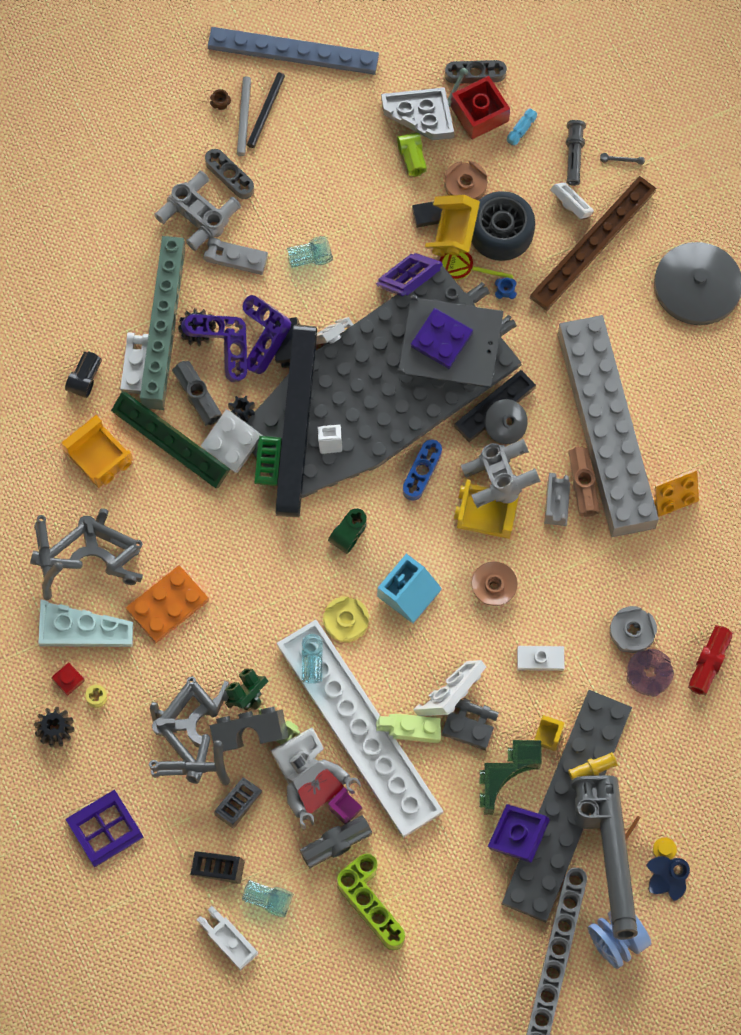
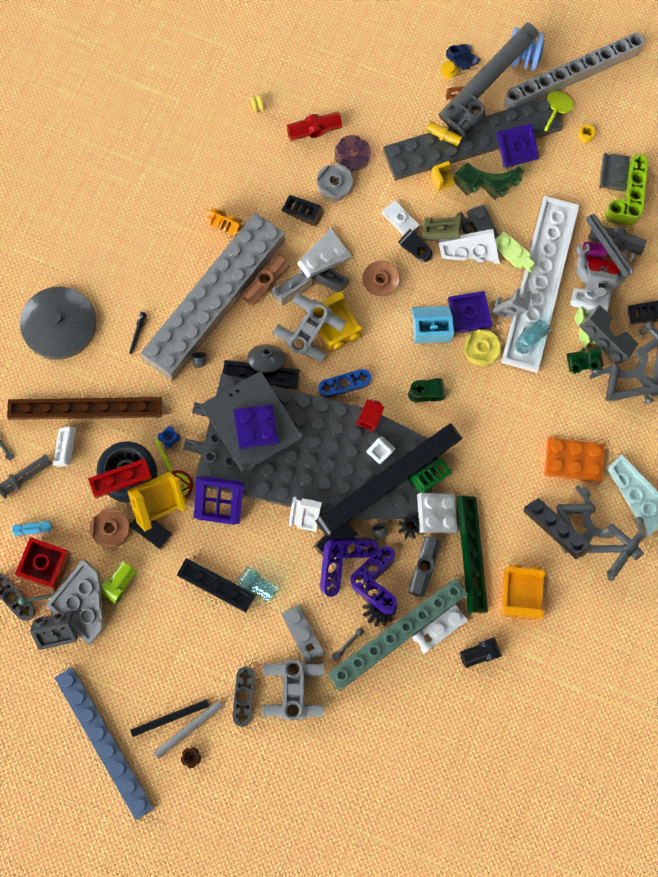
camera: 135 degrees left, 5 degrees up
none -> dark grey bracket [30,611,78,650]
none -> red plate [88,459,152,498]
none -> black piece [129,312,147,354]
none -> black plate [177,558,256,613]
none -> dark grey hinge [192,352,207,368]
none -> black slope [282,195,324,226]
none -> white wing [298,228,352,278]
none -> dark grey plate [311,269,350,292]
none -> dark grey hinge [332,628,364,661]
none -> red brick [356,399,385,432]
none -> dark grey hinge [371,523,388,539]
none -> black piece [398,228,433,262]
none -> olive plate [422,215,463,241]
none -> dark purple plate [448,291,492,334]
none -> light grey hinge [492,288,532,319]
none -> black plate [524,498,592,560]
none -> neon yellow piece [544,91,574,131]
none -> yellow bush [578,124,595,143]
none -> dark grey axle [586,214,633,277]
none -> dark grey plate [599,153,630,192]

